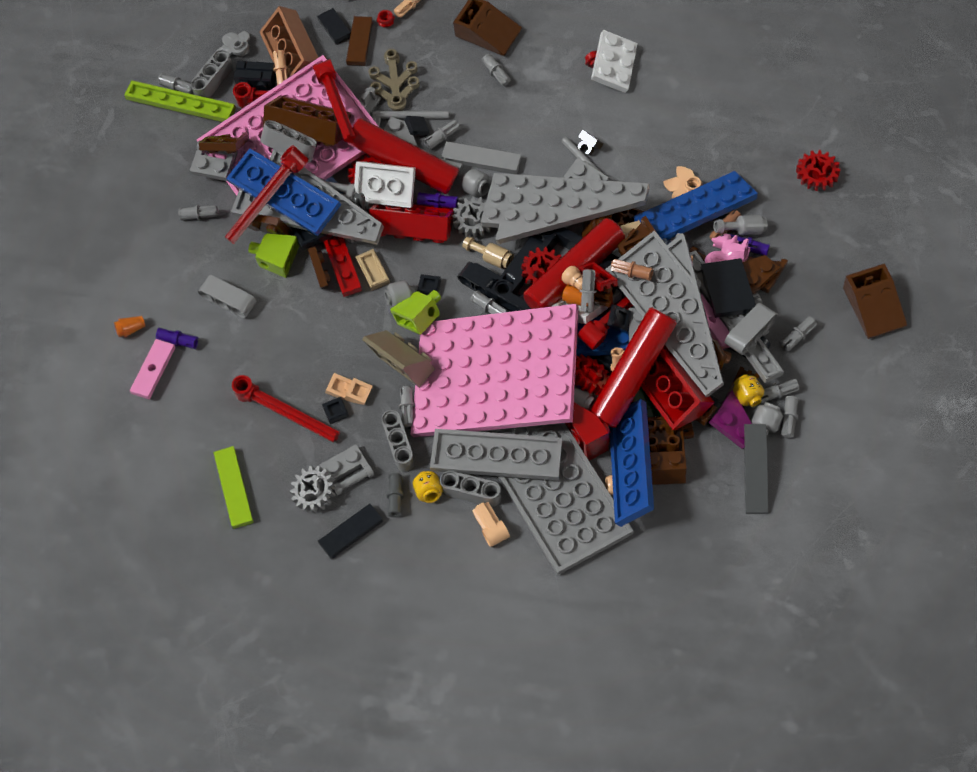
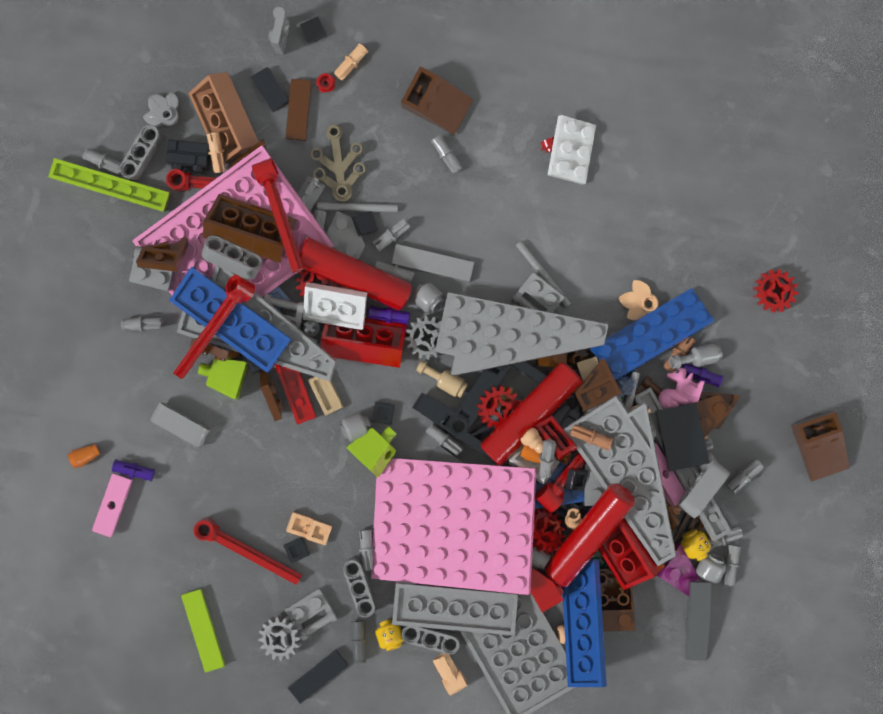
camera: 10 degrees left, 25 degrees up
dark tan slope [362,330,435,388] -> none
tile [578,130,604,155] -> none

